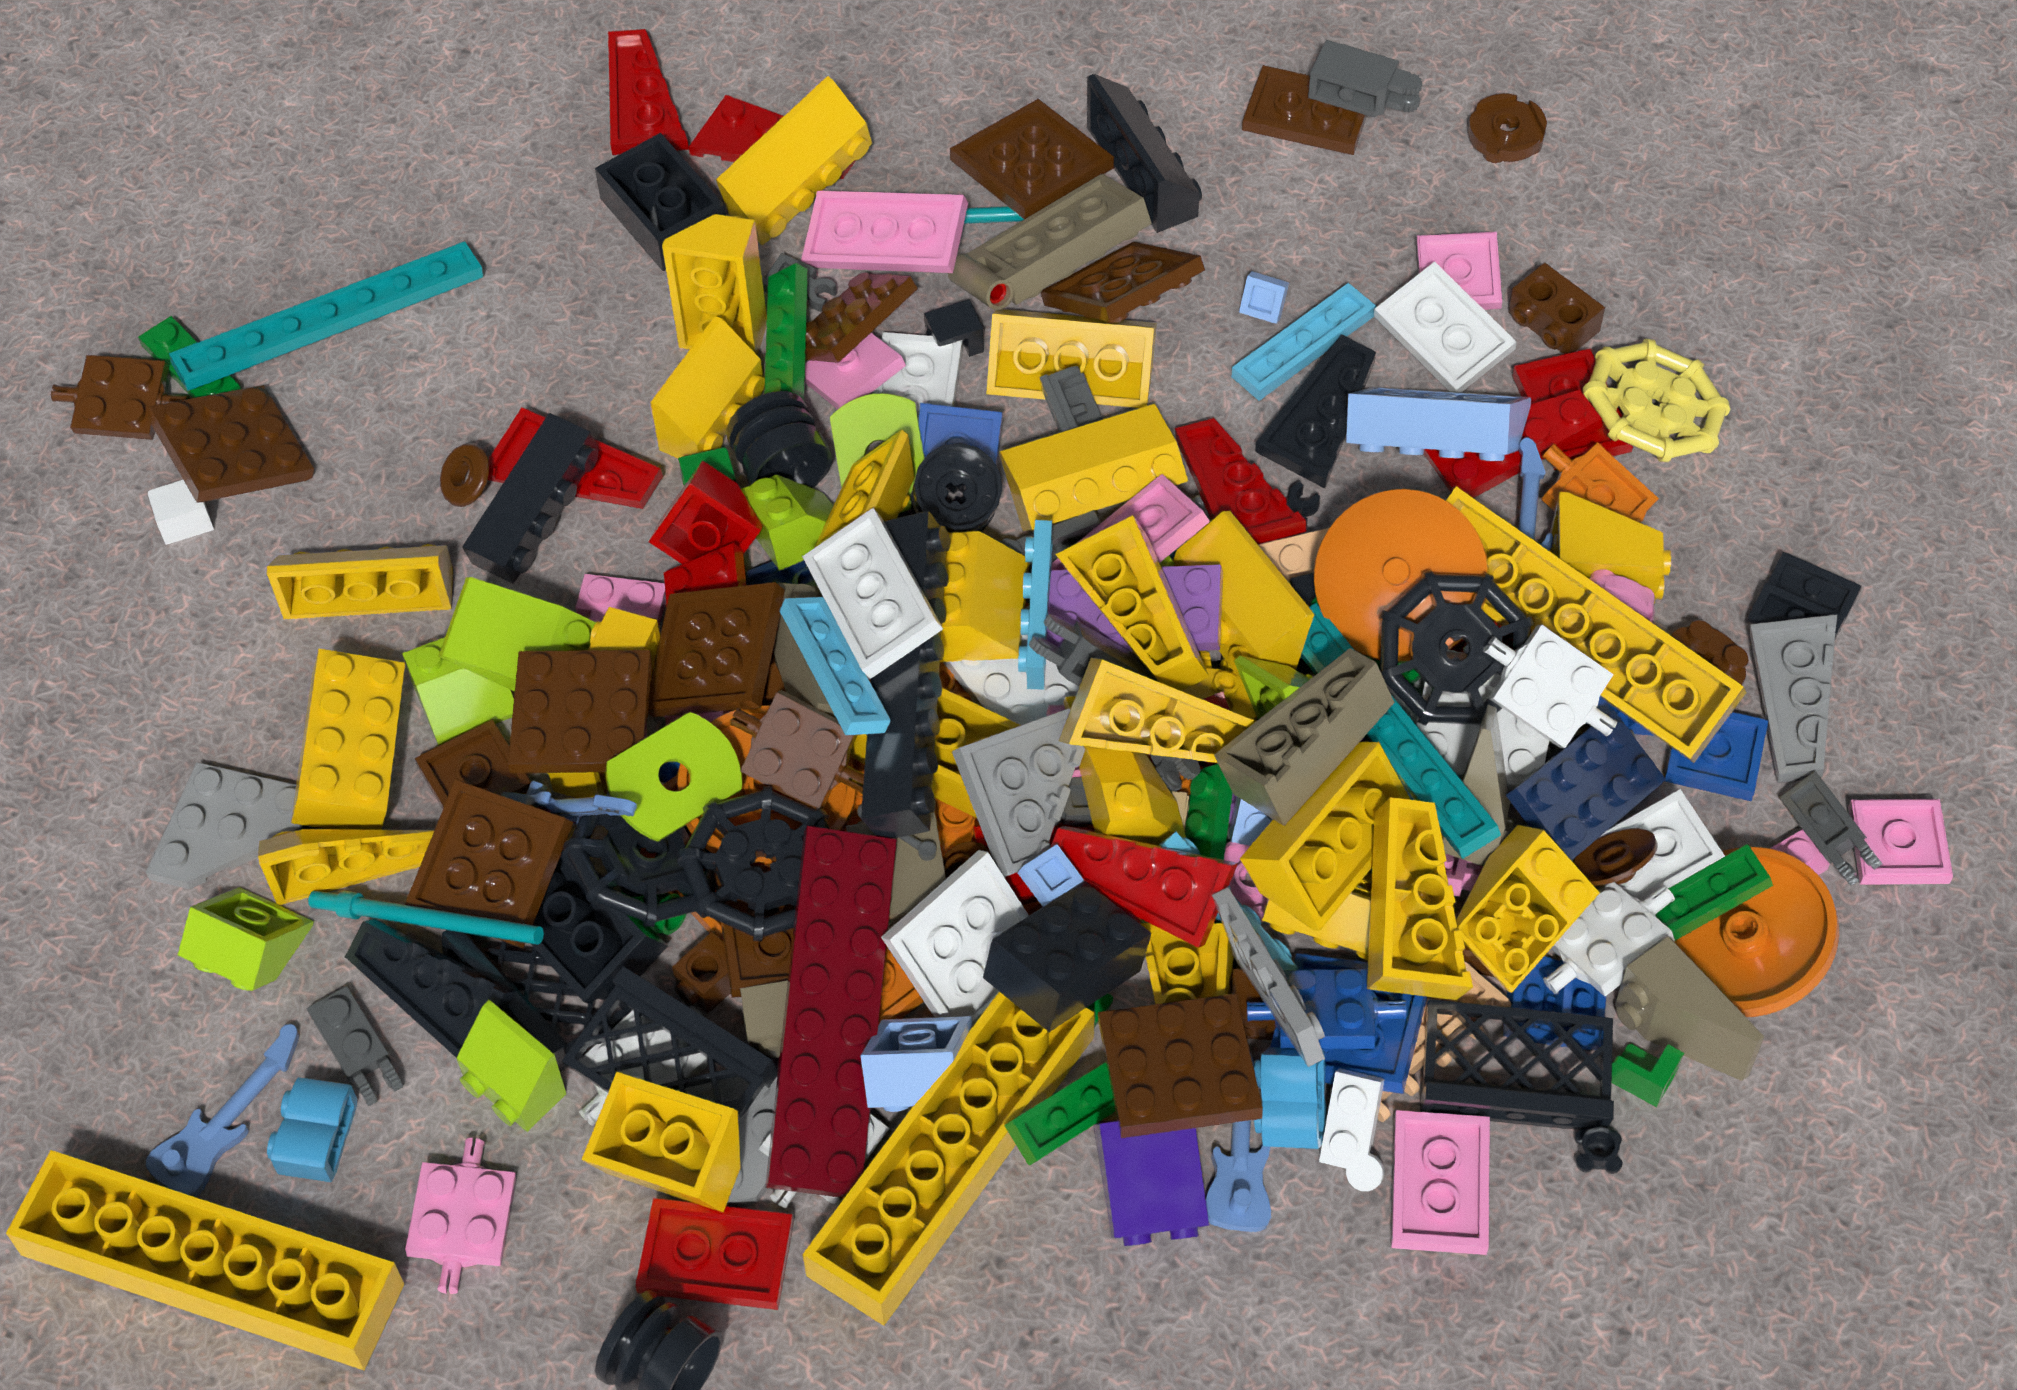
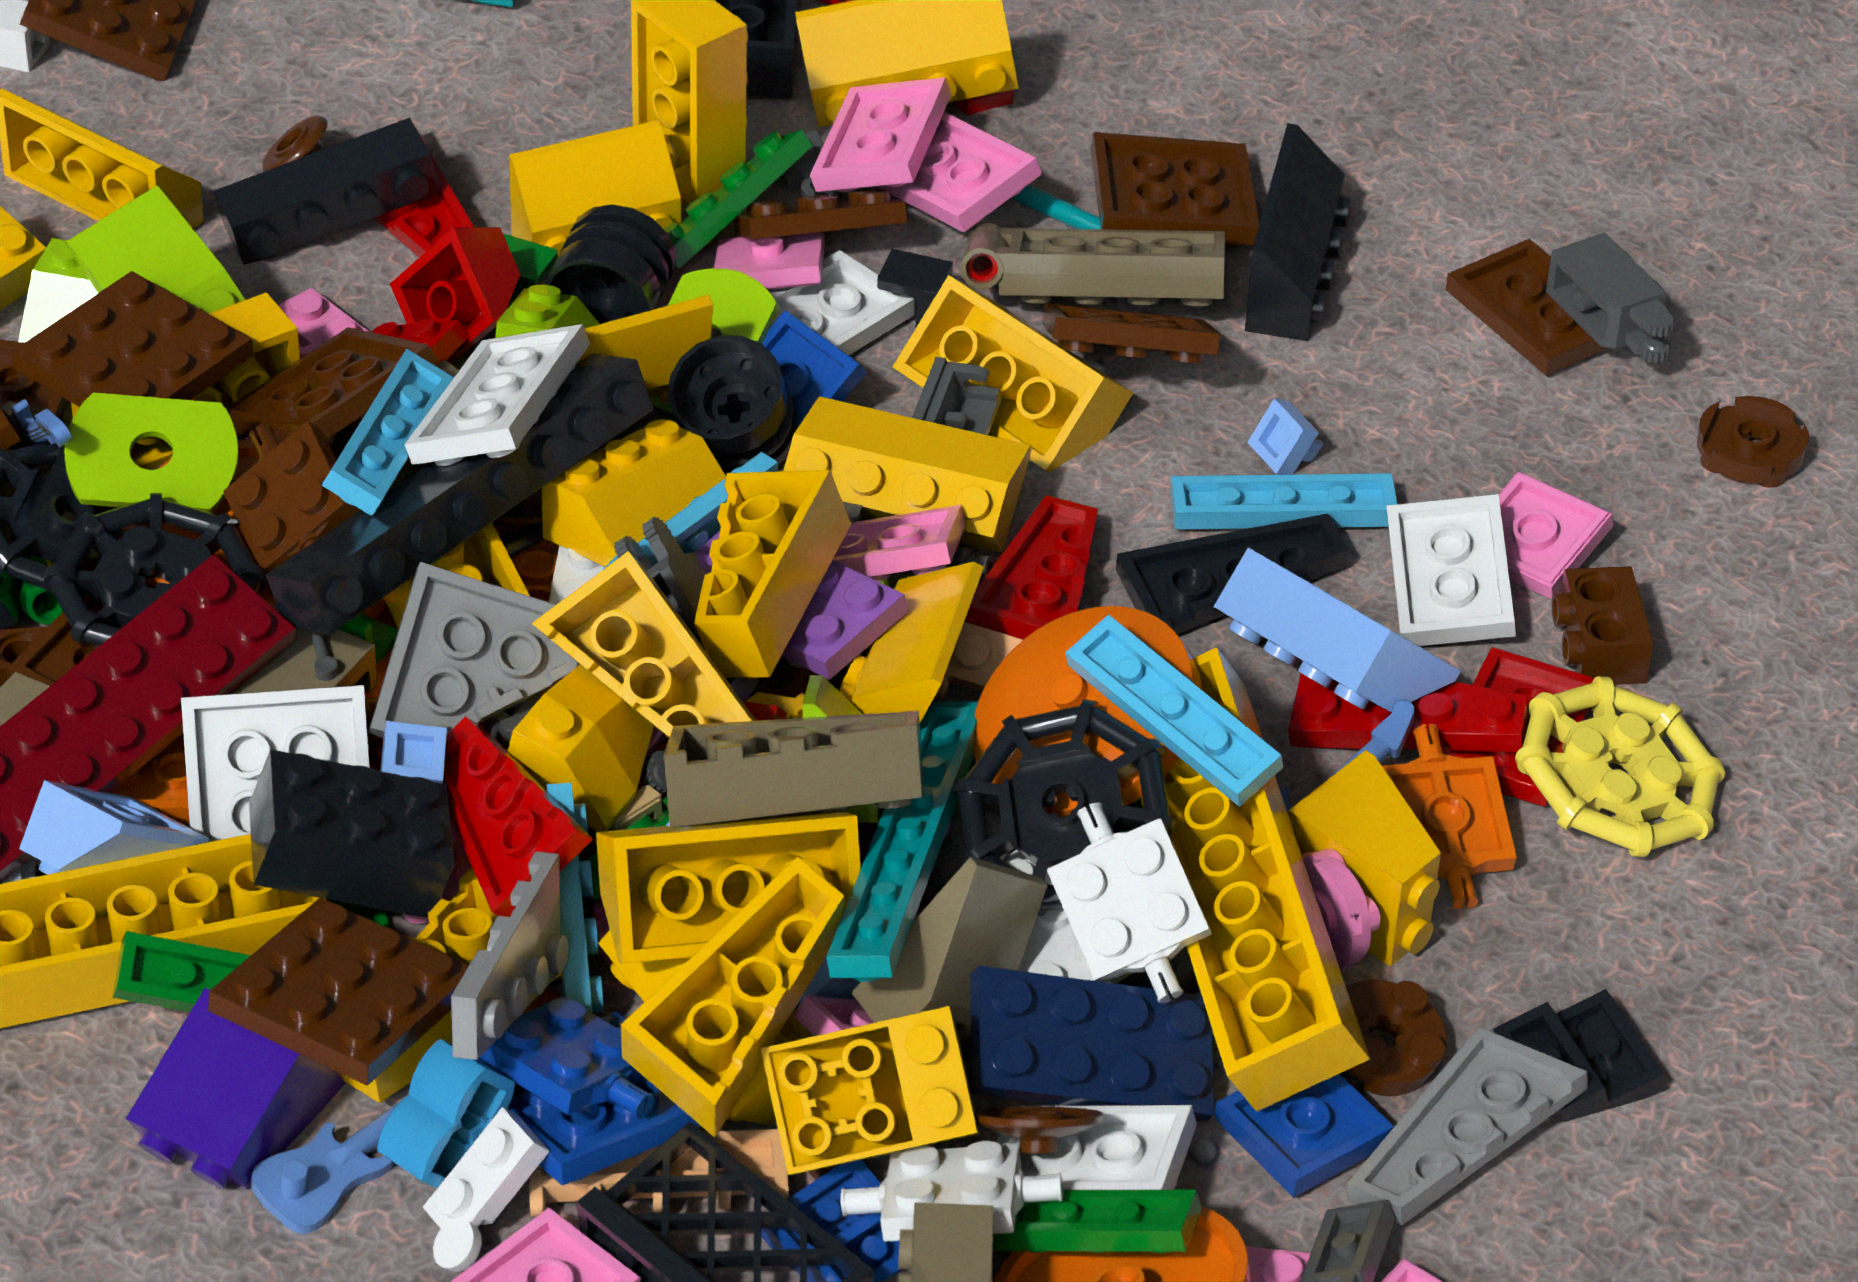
camera: 35 degrees right, 15 degrees down
none -> bright pink plate [810,77,951,192]
none -> medium azure plate [1065,614,1283,807]

